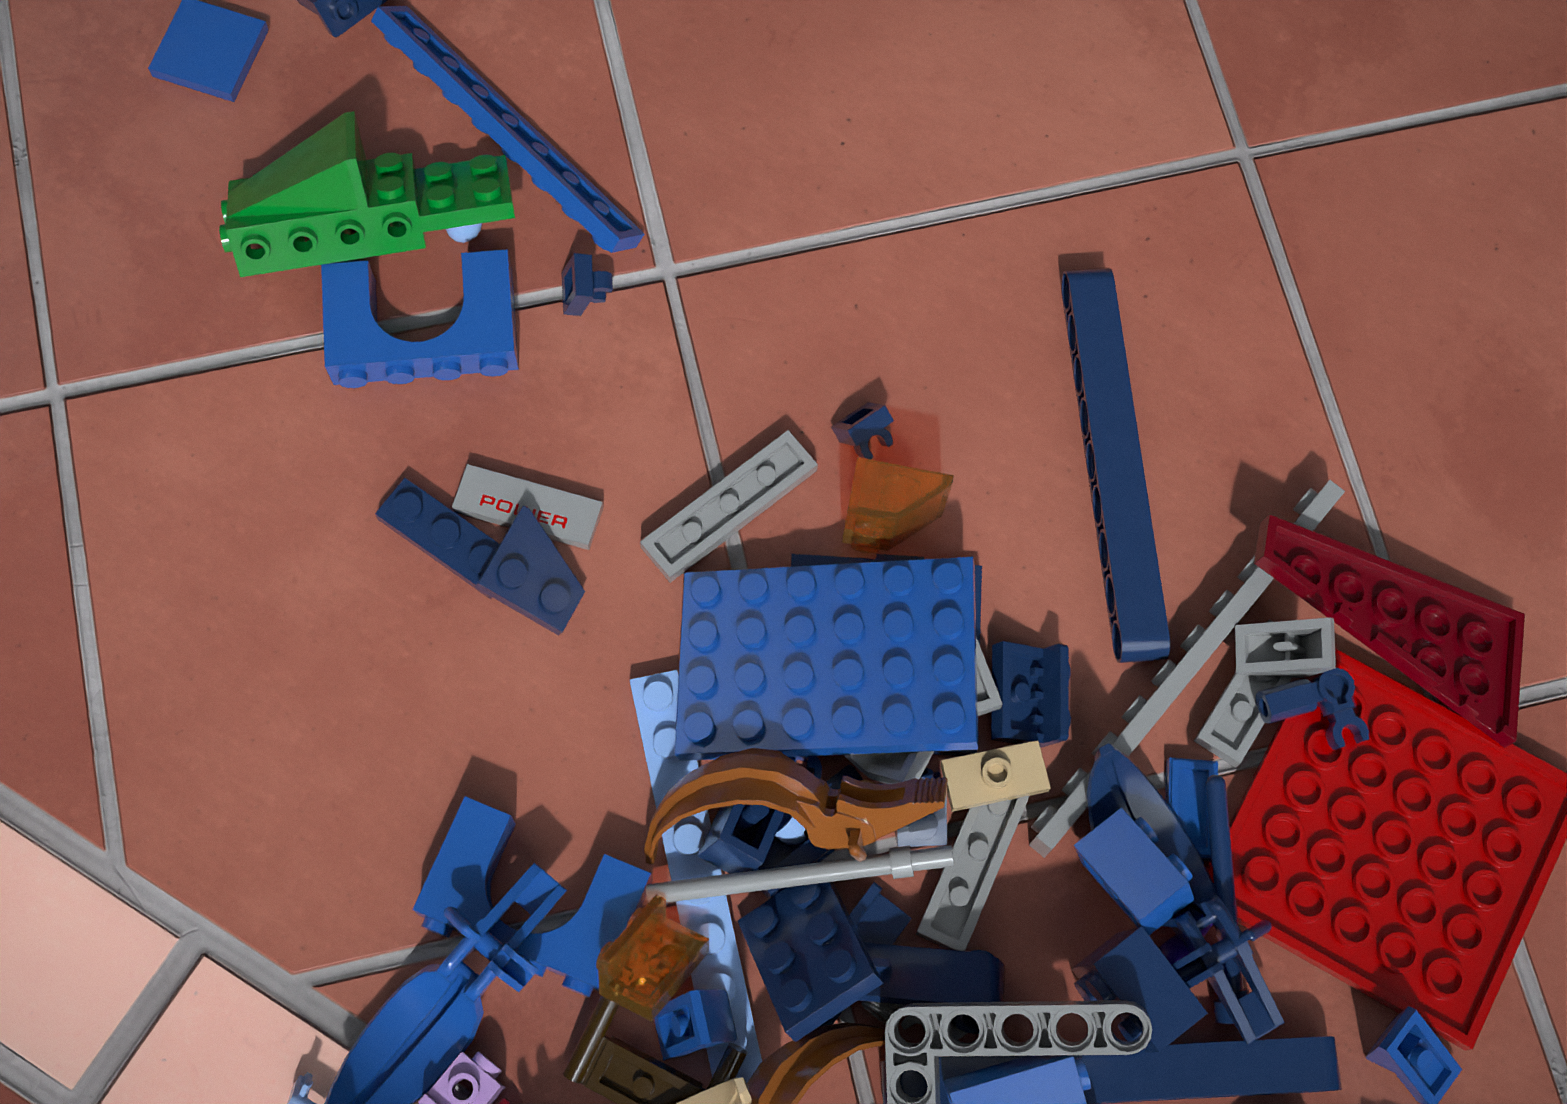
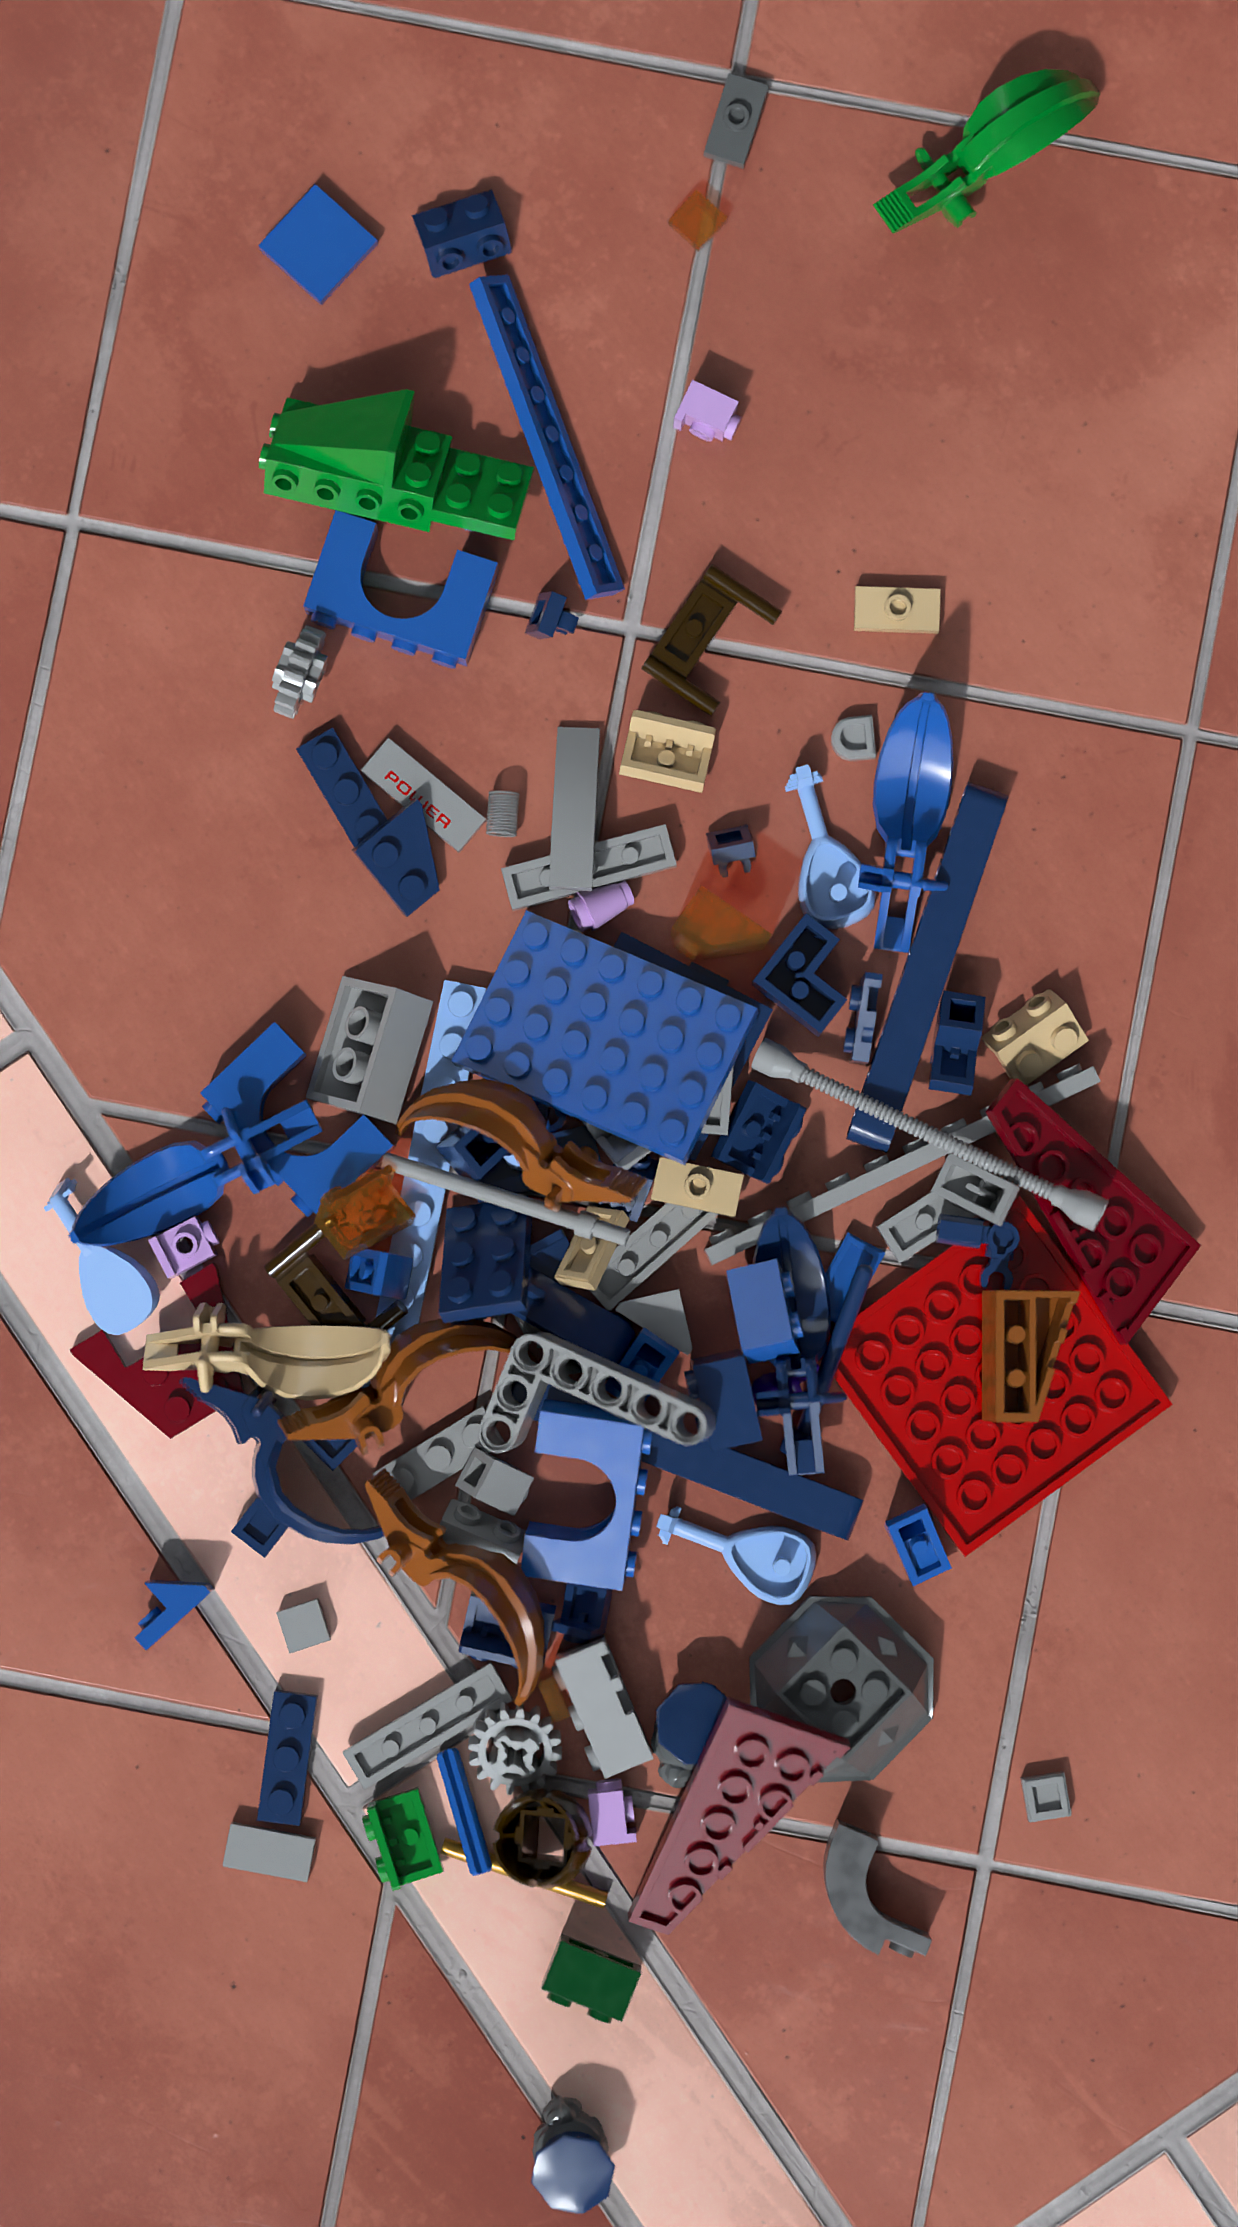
camera: 25 degrees right, 15 degrees up
none -> light grey gear [272,625,328,719]
none -> light grey slope [305,976,434,1124]
none -> light grey piece [486,790,520,837]
none -> light grey slope [549,727,600,891]
none -> tan plate [554,1205,630,1291]
none -> lavender cone [568,881,635,932]
none -> blue slope [605,1328,680,1403]
none -> light grey slope [615,1289,693,1355]
none -> tan bracket [619,710,716,793]
none -> dark brown plate [641,564,783,716]
none -> lavender brick [673,380,742,442]
none -> dark blue brick [751,913,847,1037]
none -> light grey hose [751,1038,1109,1231]
none -> light blue piece [785,764,876,930]
none -> light grey tile [831,715,876,761]
none -> dark blue wing [843,972,883,1065]
none -> tan plate [854,586,941,634]
none -> blue piece [858,692,953,953]
none -> dark blue brick [928,990,986,1096]
none -> tan bracket [982,989,1089,1085]
none -> dark orange wedge [982,1291,1080,1422]

